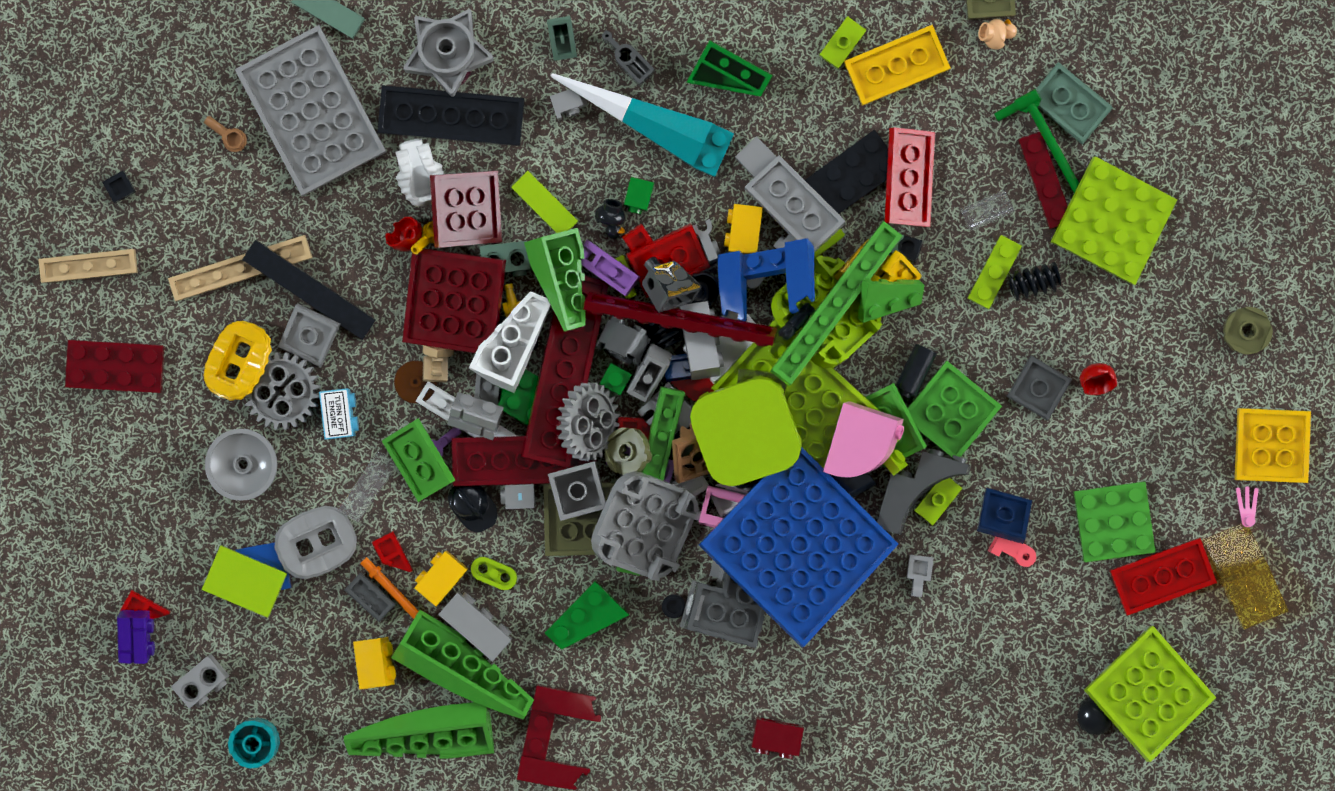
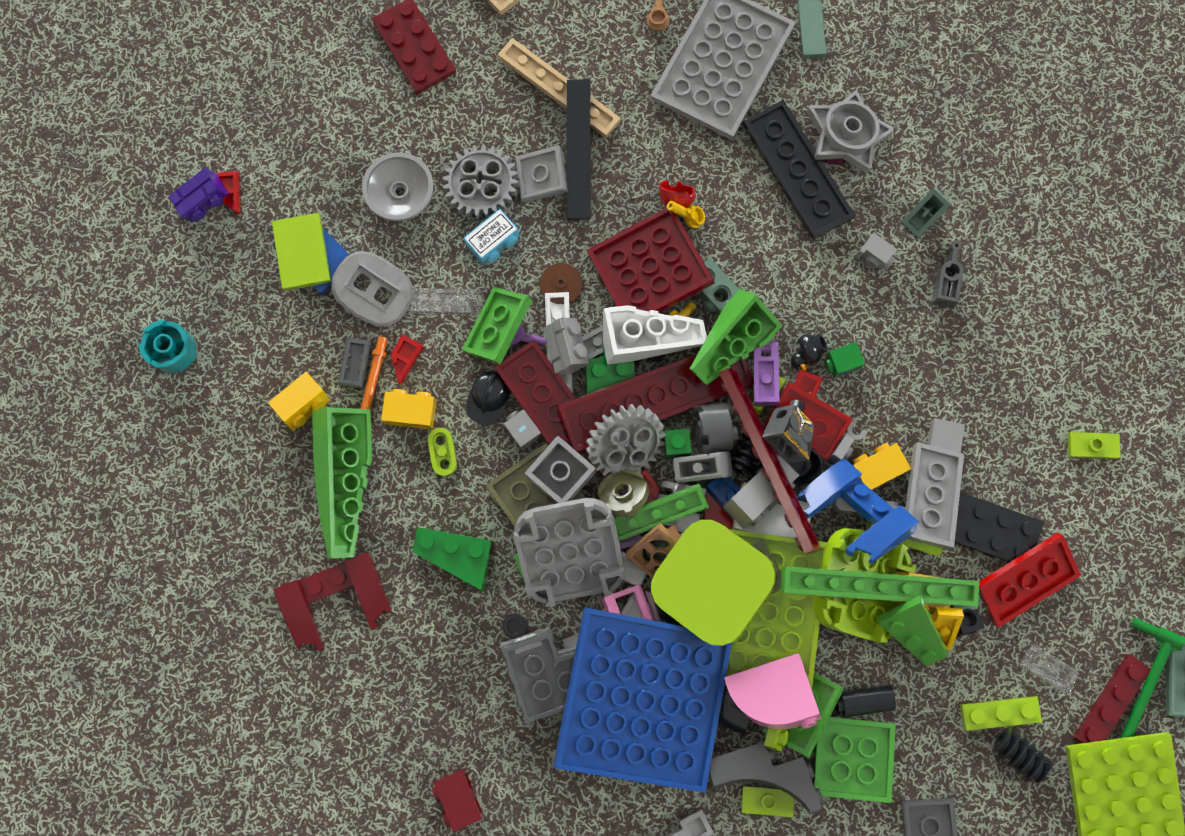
camera: 60 degrees right, 10 degrees down
light grey brick [171,654,229,709] -> none
yellow piece [204,321,272,401] -> none
bright green wedge [343,702,494,759] -> none
white hair [395,138,444,207] -> none
tan tile [423,345,454,359] -> none
tan tile [423,356,448,383] -> none
plate [430,171,502,248] -> none
light grey brick [438,592,513,662] -> none
lime tile [511,171,578,233] -> none
teal plate [551,74,734,177] -> none
green wedge [686,40,773,97] -> none
black axle [779,303,815,341] -> none
yellow plate [844,25,951,106] -> none

